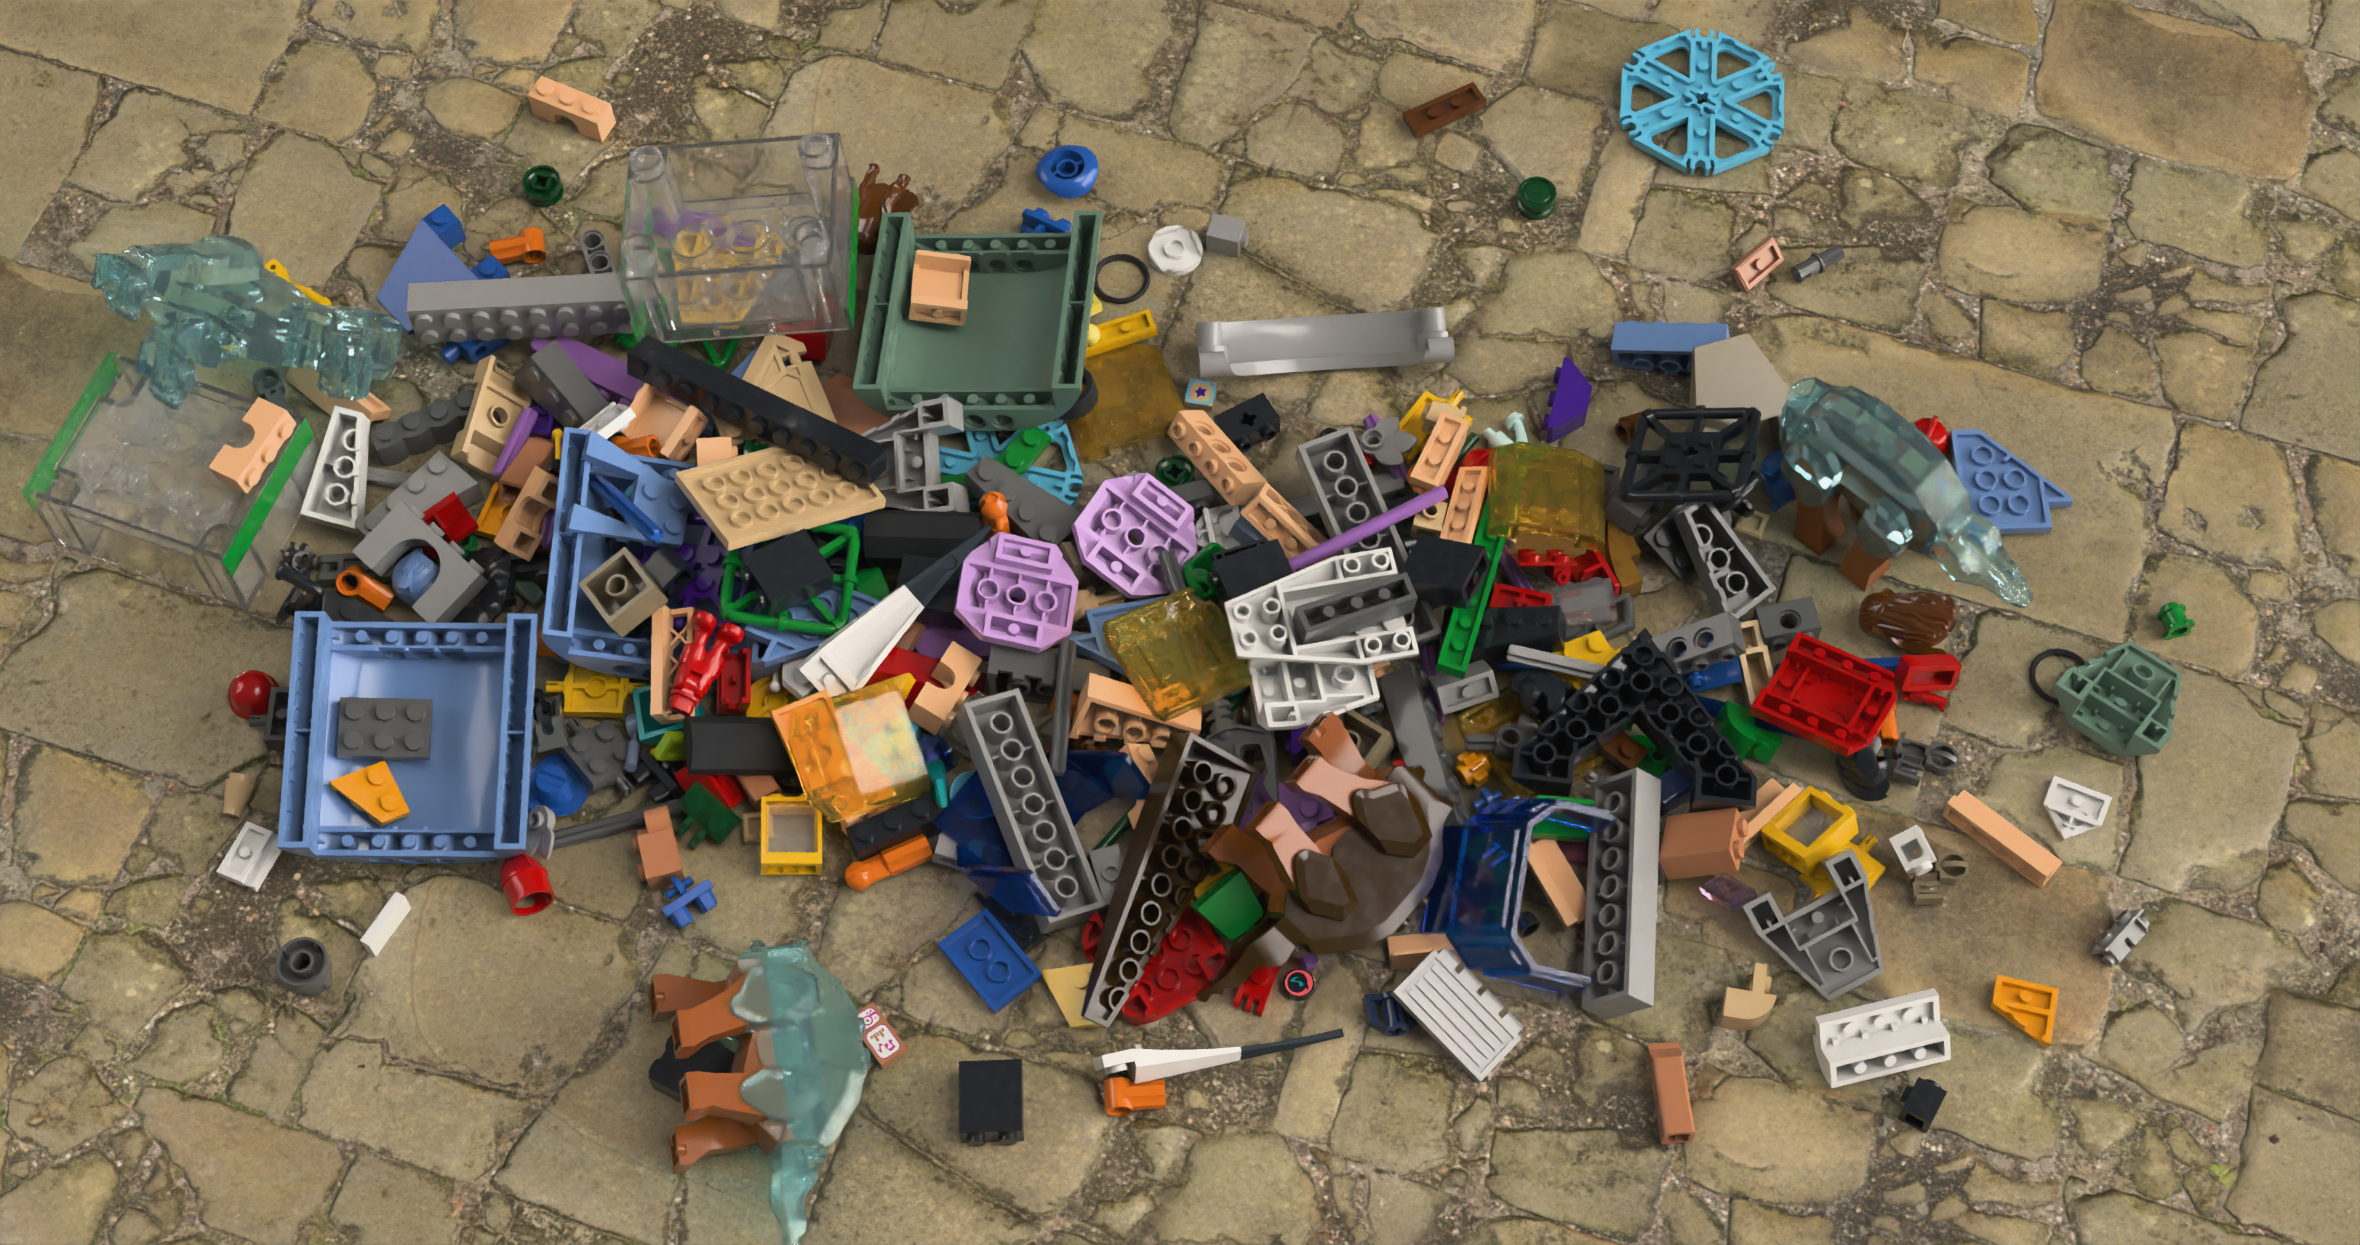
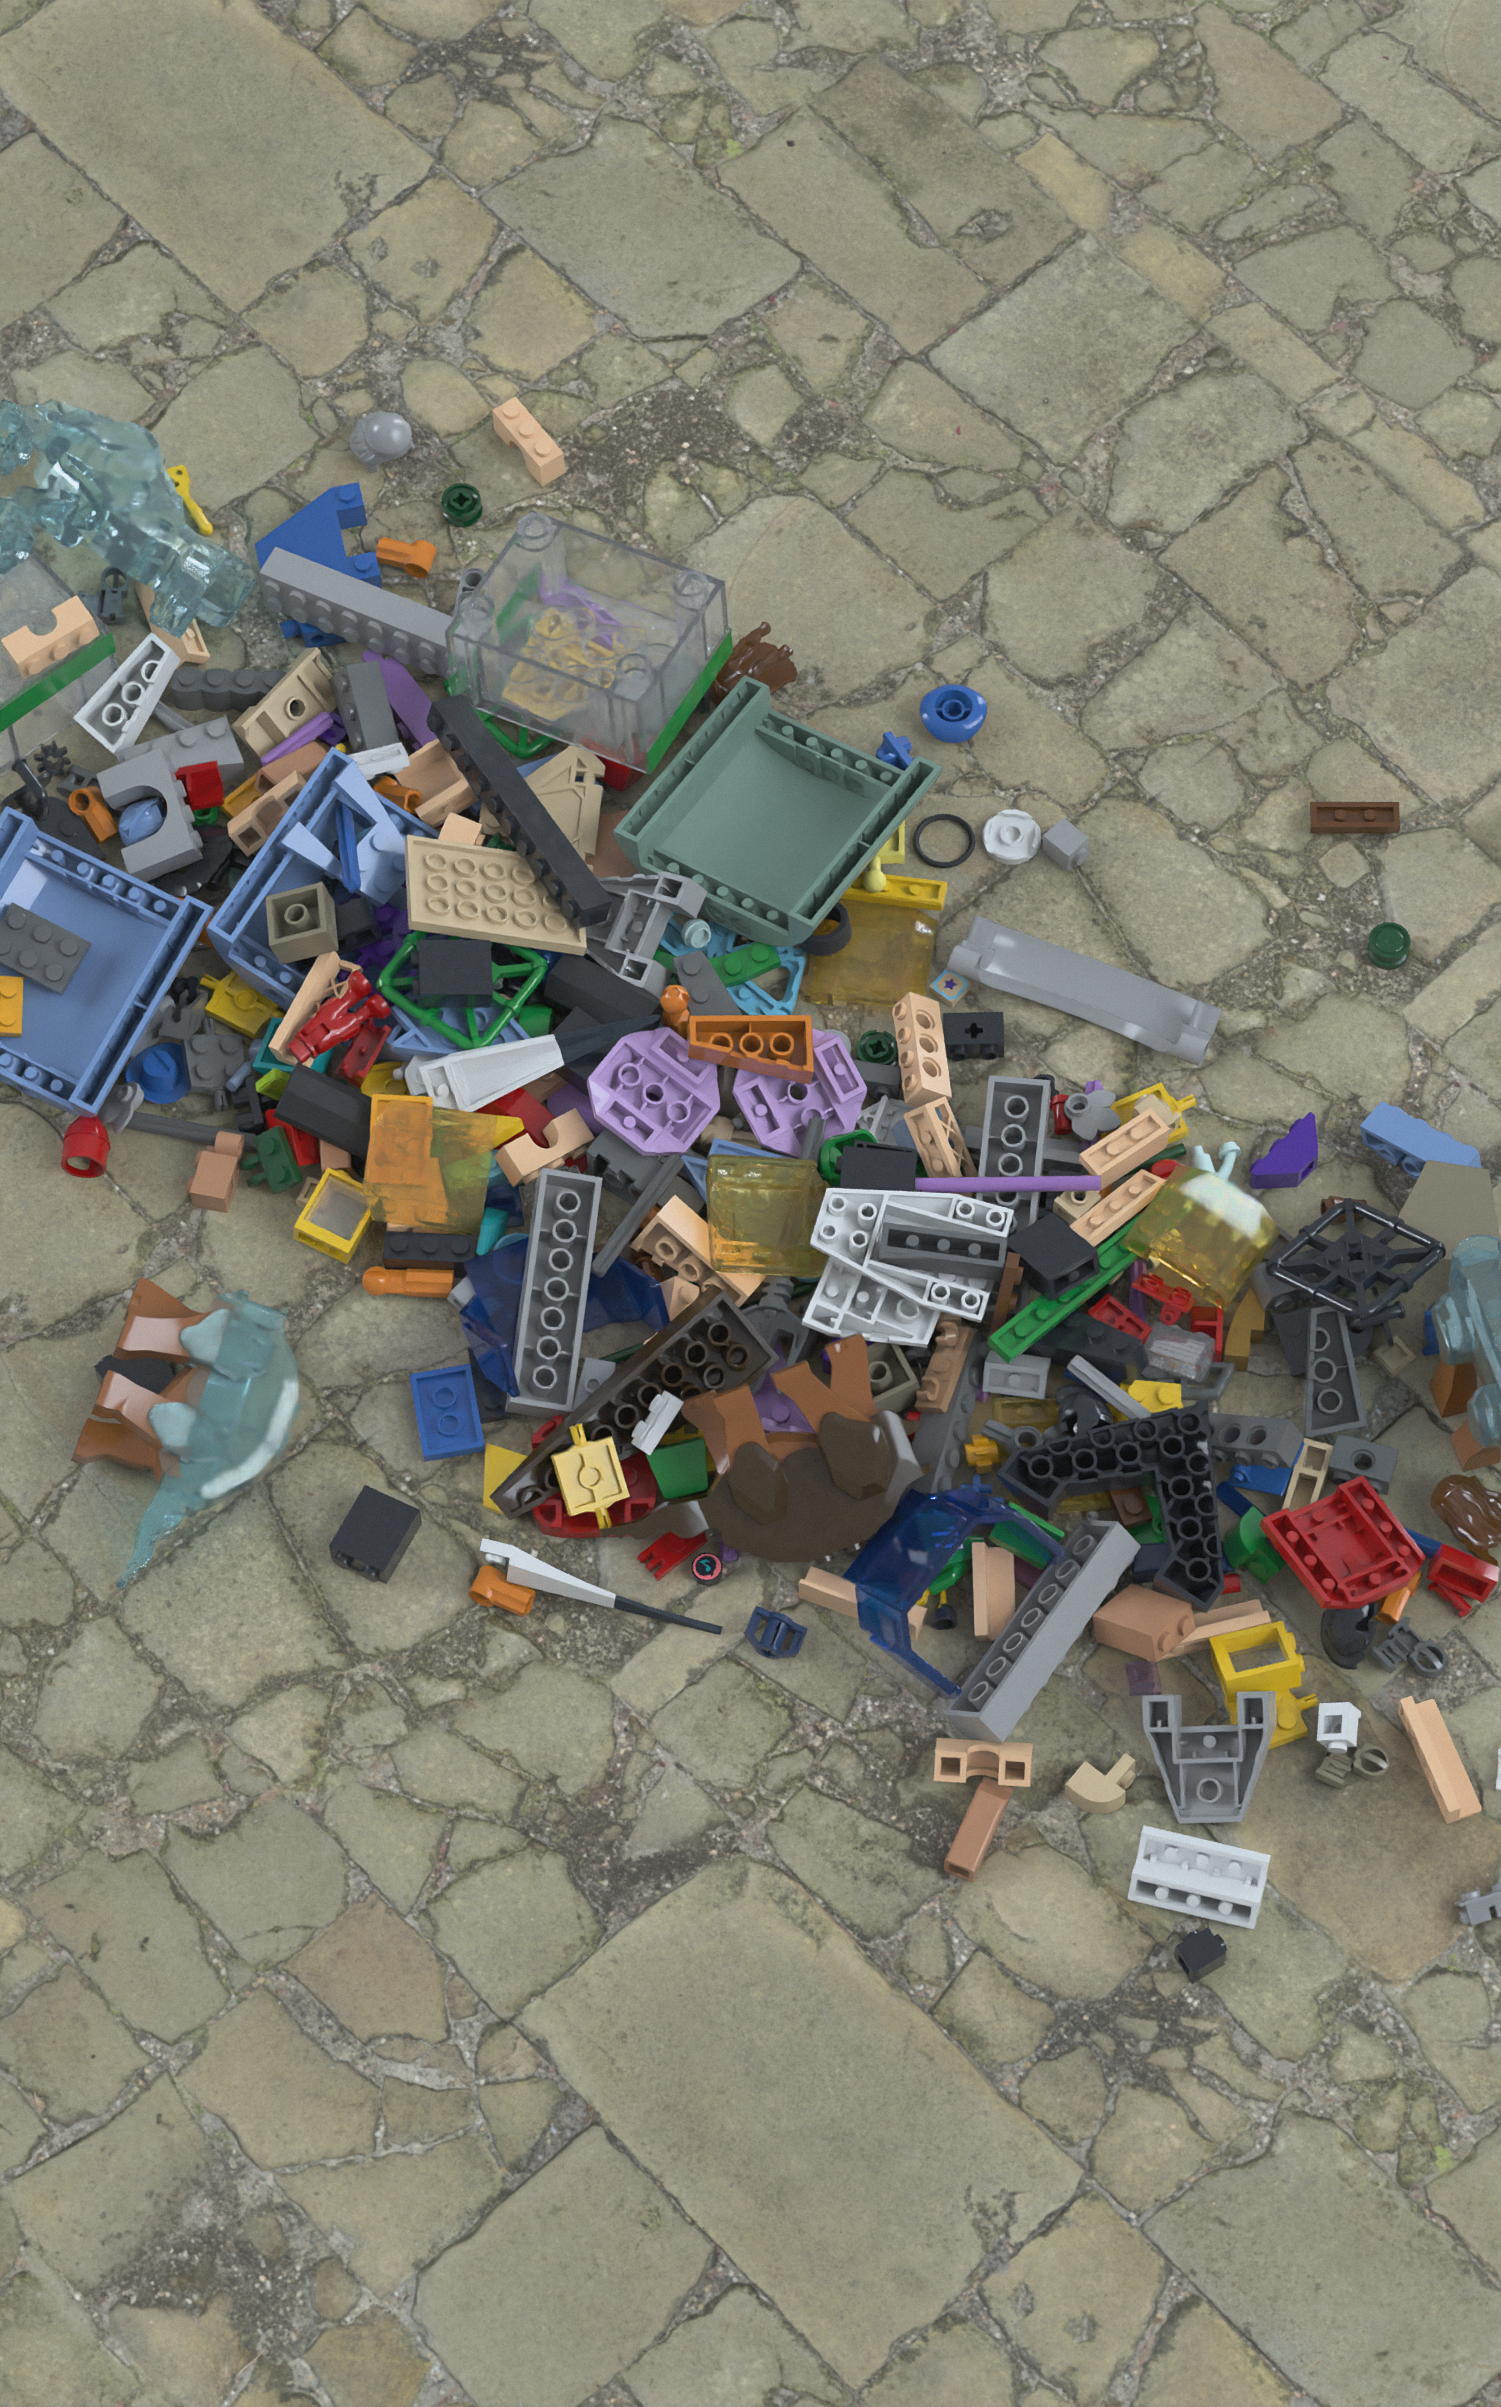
camera: 30 degrees right, 0 degrees up
blue hips [661,875,718,930] -> none
tile [847,1002,908,1069] -> none
light nougat panel [908,250,971,326] -> none
hinge [1390,946,1524,1083] -> none
light orange wing [1990,974,2059,1048] -> none
none -> light grey hair [350,411,415,473]
none -> yellow plate [551,1423,630,1529]
none -> white plate [631,1391,684,1455]
none -> light aqua plate [681,919,711,948]
none -> orange wedge [687,1015,814,1085]
none -> medium nougat plate [915,1322,975,1414]
none -> light nougat arch [934,1738,1033,1787]
none -> reddish brown plate [987,1252,1024,1346]

